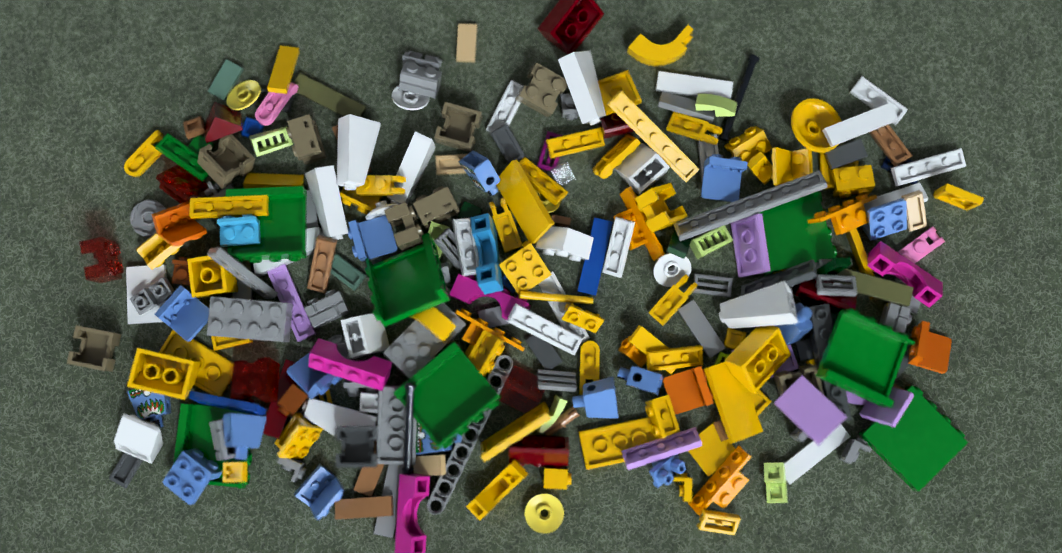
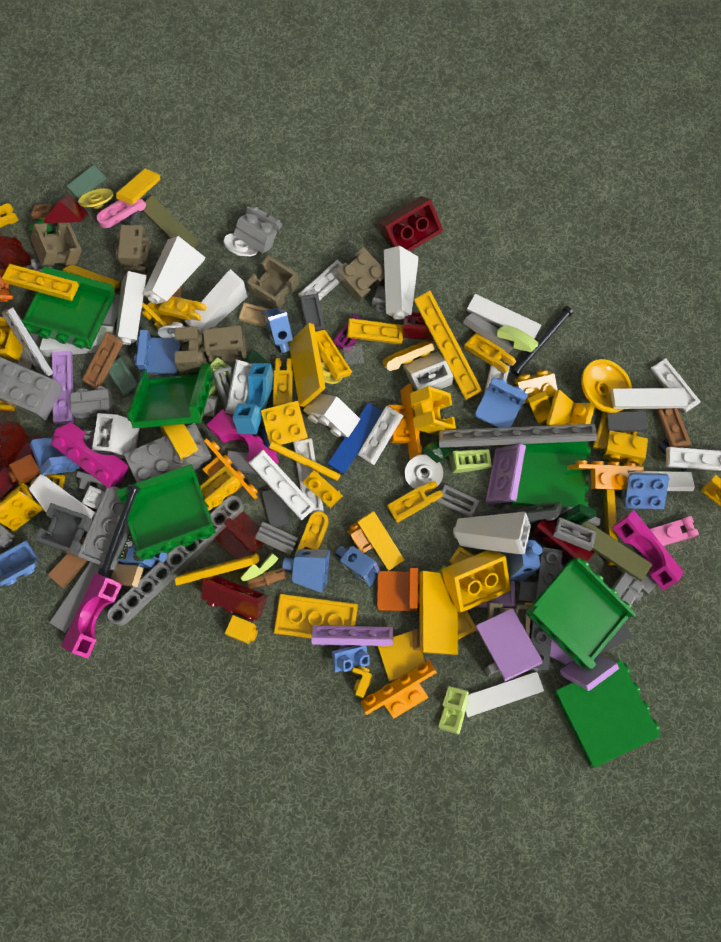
camera: 20 degrees right, 10 degrees down
green tile [155,133,208,182] -> none
medium azure bracket [217,214,261,247] -> none
blue tile [241,117,264,138] -> none
yellowish green slope [249,126,293,157] -> none
medium nougat tile [335,496,394,519] -> none
tan tile [456,24,477,63] -> none
yellow arch [466,460,528,521] -> none
light yellow dish [525,494,564,534] -> none
medium nougat tile [552,215,571,228] -> none
yellow tile [598,70,642,116] -> none
yellow arch [627,25,694,66] -> none
yellow bracket [645,395,680,439] -> none
yellow tile [646,345,703,371] -> none
light grey tile [677,300,726,358] -> none
yellow tile [697,509,741,535] -> none
light grey bracket [840,438,872,464] -> none
tile [901,190,927,232] -> none
orange bracket [908,321,952,374] -> none

